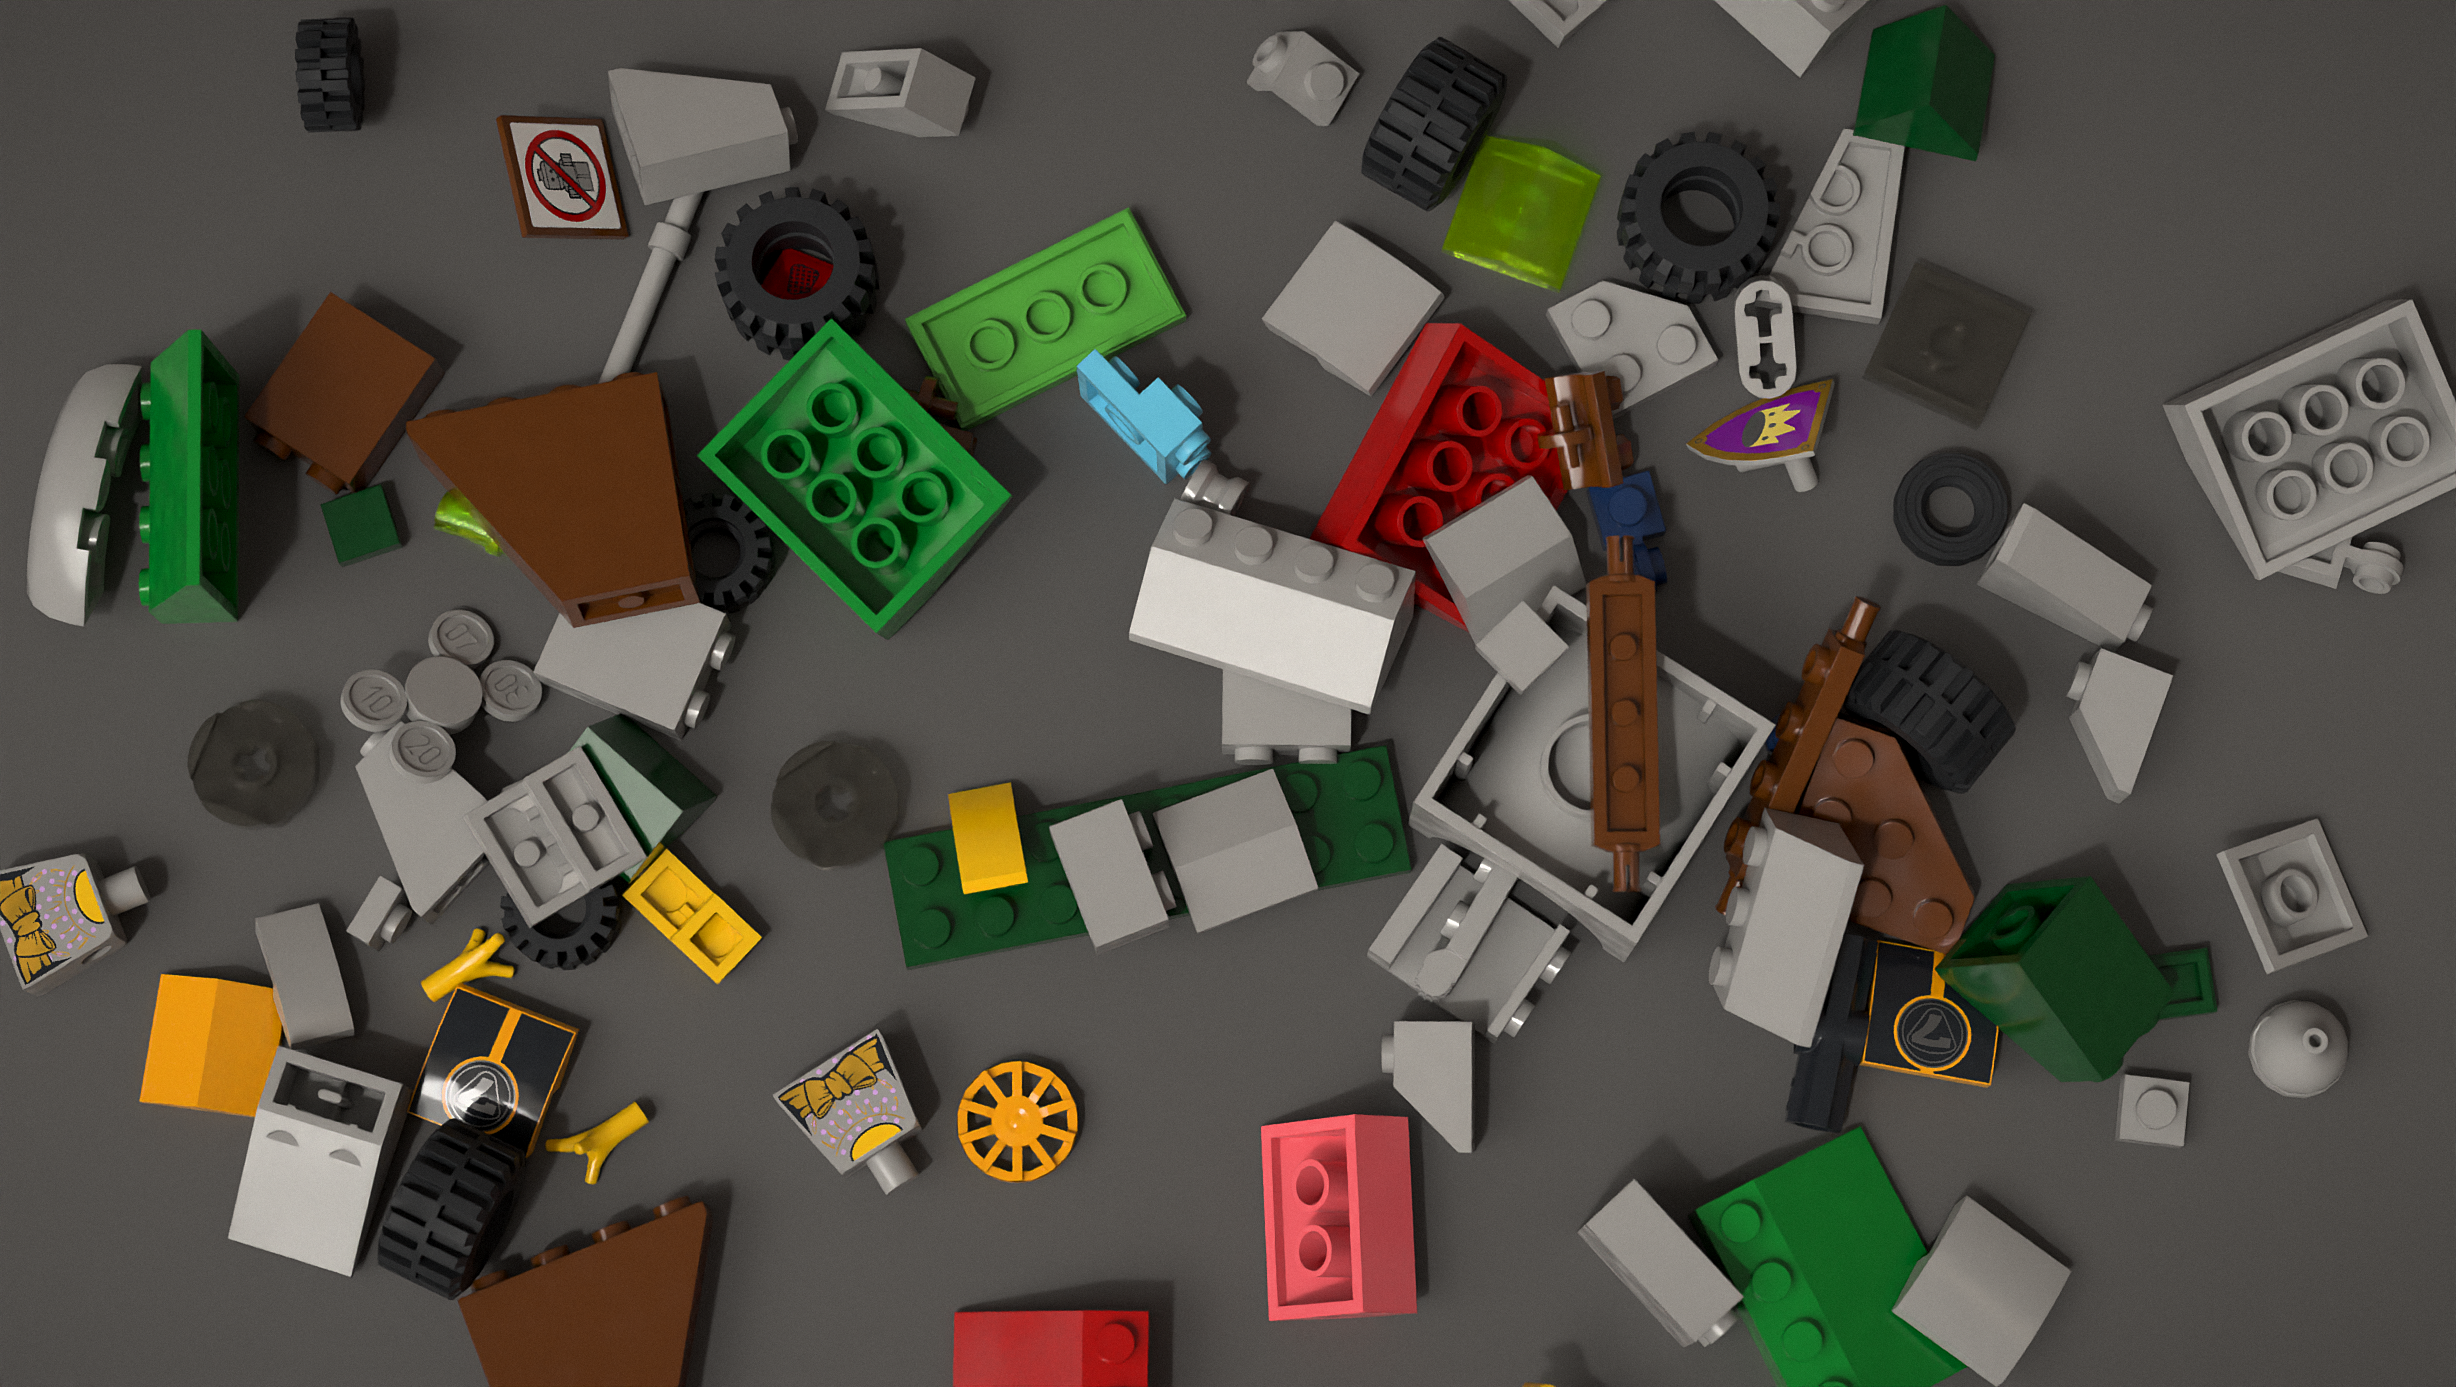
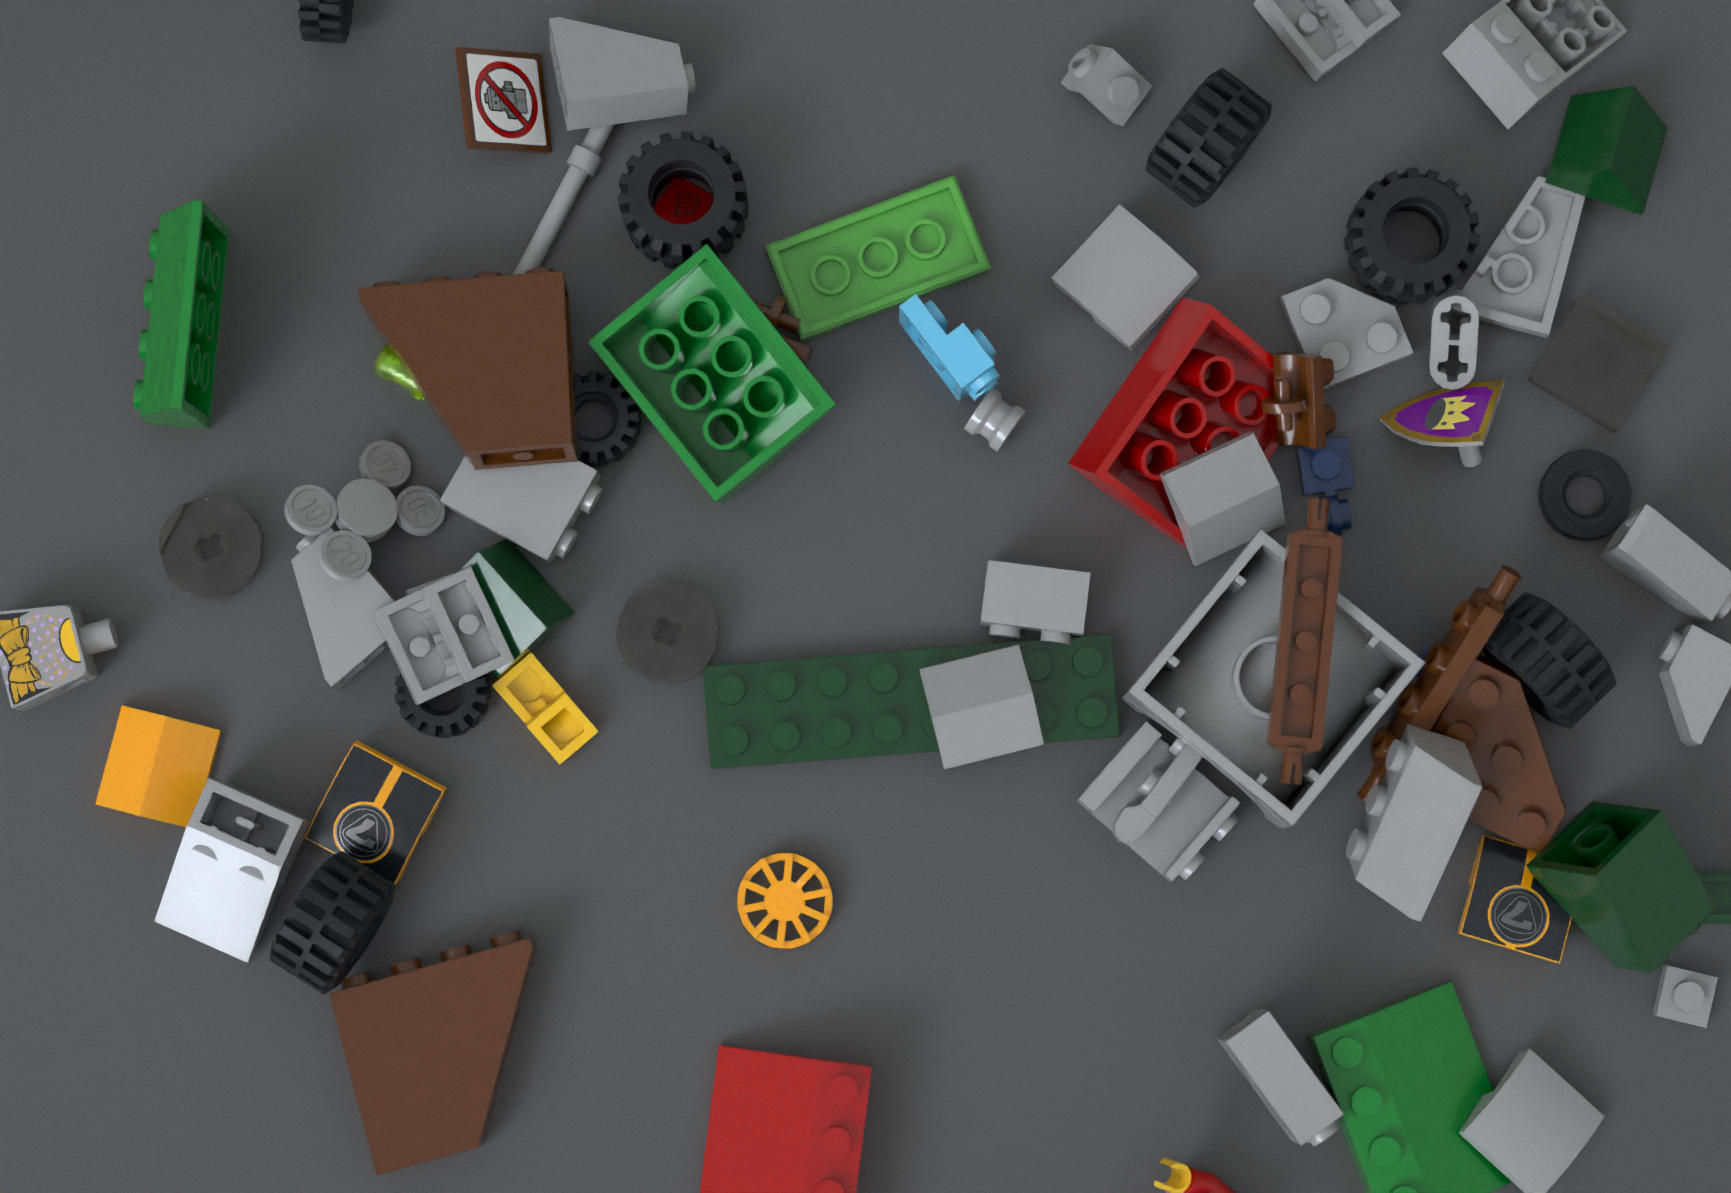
camera: 10 degrees right, 5 degrees up
light grey brick [27,364,142,626] -> none
reddish brown brick [244,292,445,495] -> none
light grey slope [255,903,354,1050] -> none
dark green tile [320,484,403,567] -> none
light grey plate [346,876,412,952] -> none
yellow bar [421,928,515,1002] -> none
yellow bar [545,1102,649,1185] -> none
torso [773,1029,922,1196] -> none
light grey slope [825,48,976,137] -> none
yellow slope [948,782,1028,894] -> none
light grey brick [1049,799,1177,955] -> none
slope [1129,498,1416,715] -> none
coral slope [1261,1114,1417,1321] -> none
light grey slope [1382,1021,1475,1153] -> none
clear neon green slope [1441,136,1601,293] -> none
light grey tile [1475,601,1569,695] -> none
black piece [1785,933,1878,1134] -> none

